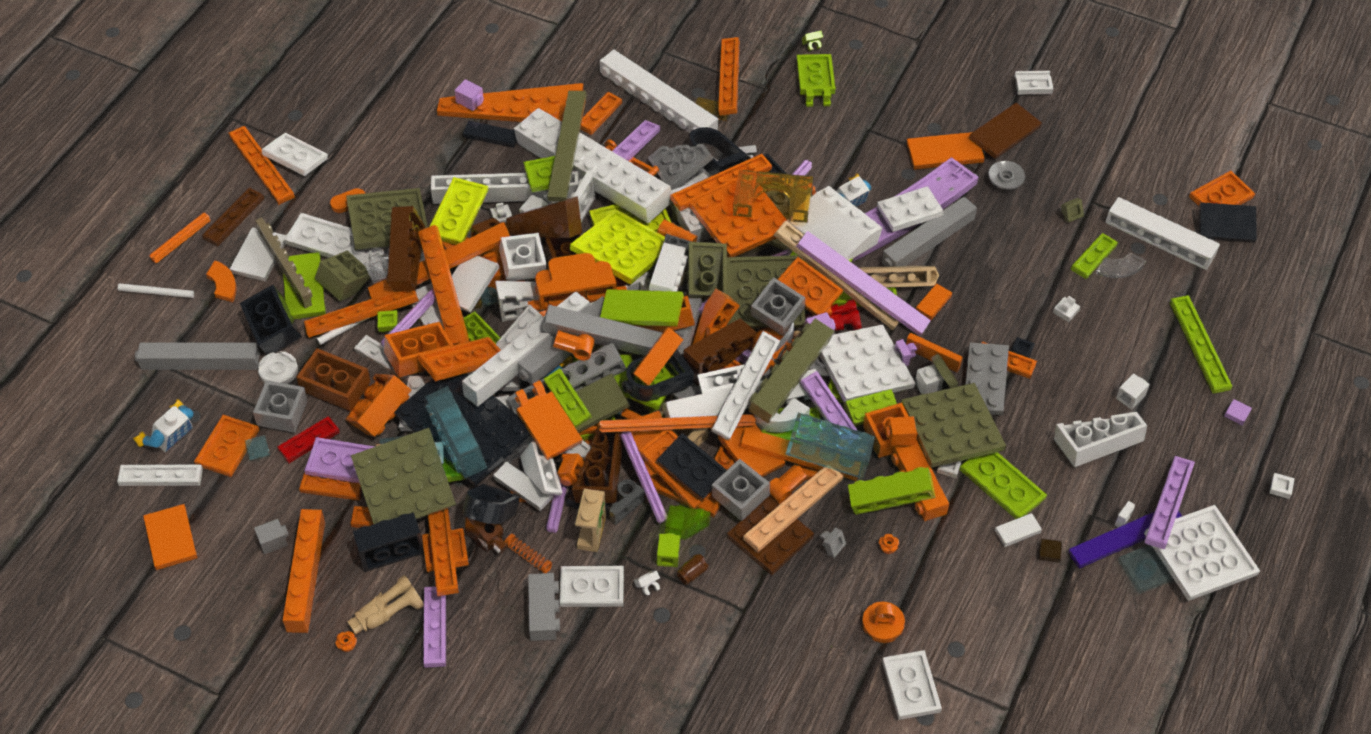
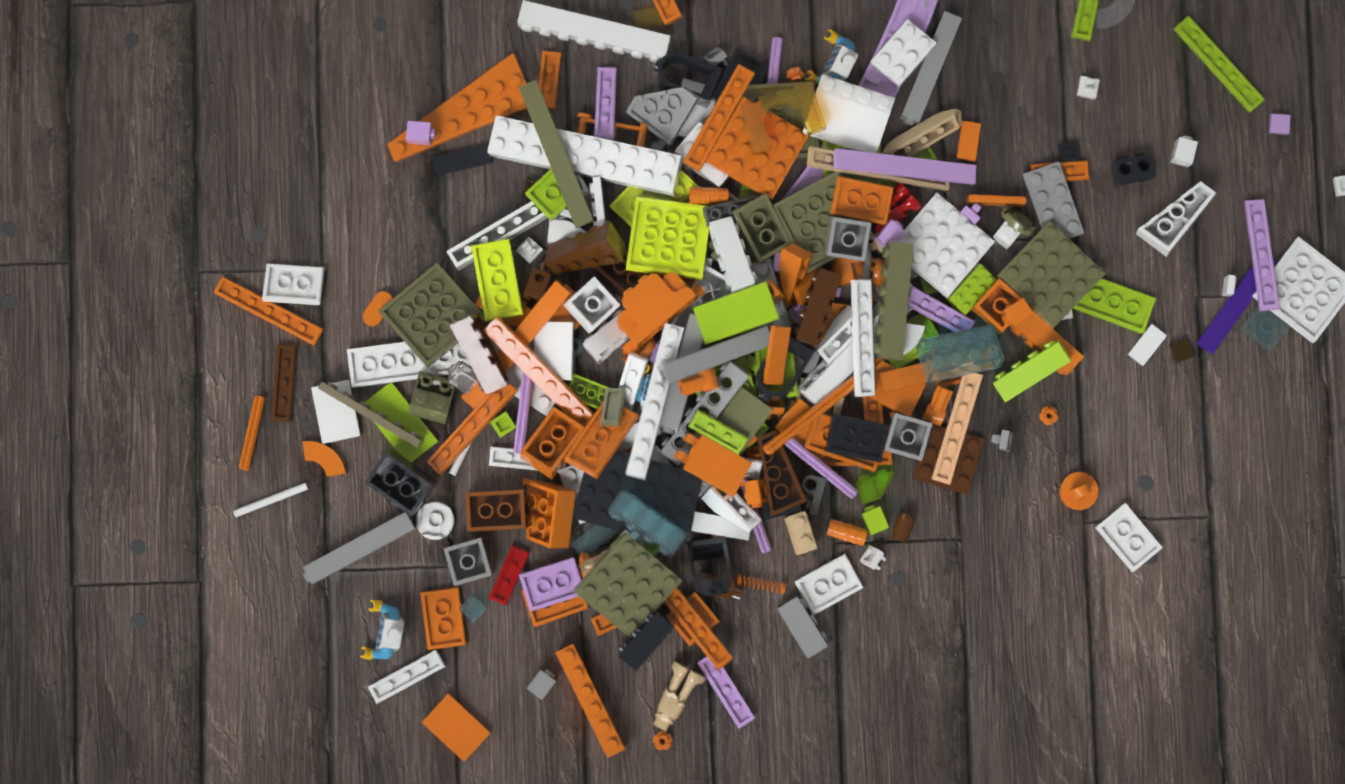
camera: 30 degrees left, 30 degrees up
none -> olive tile [600,388,626,426]
none -> orange axle [826,519,868,546]
none -> black brick [1111,152,1156,186]

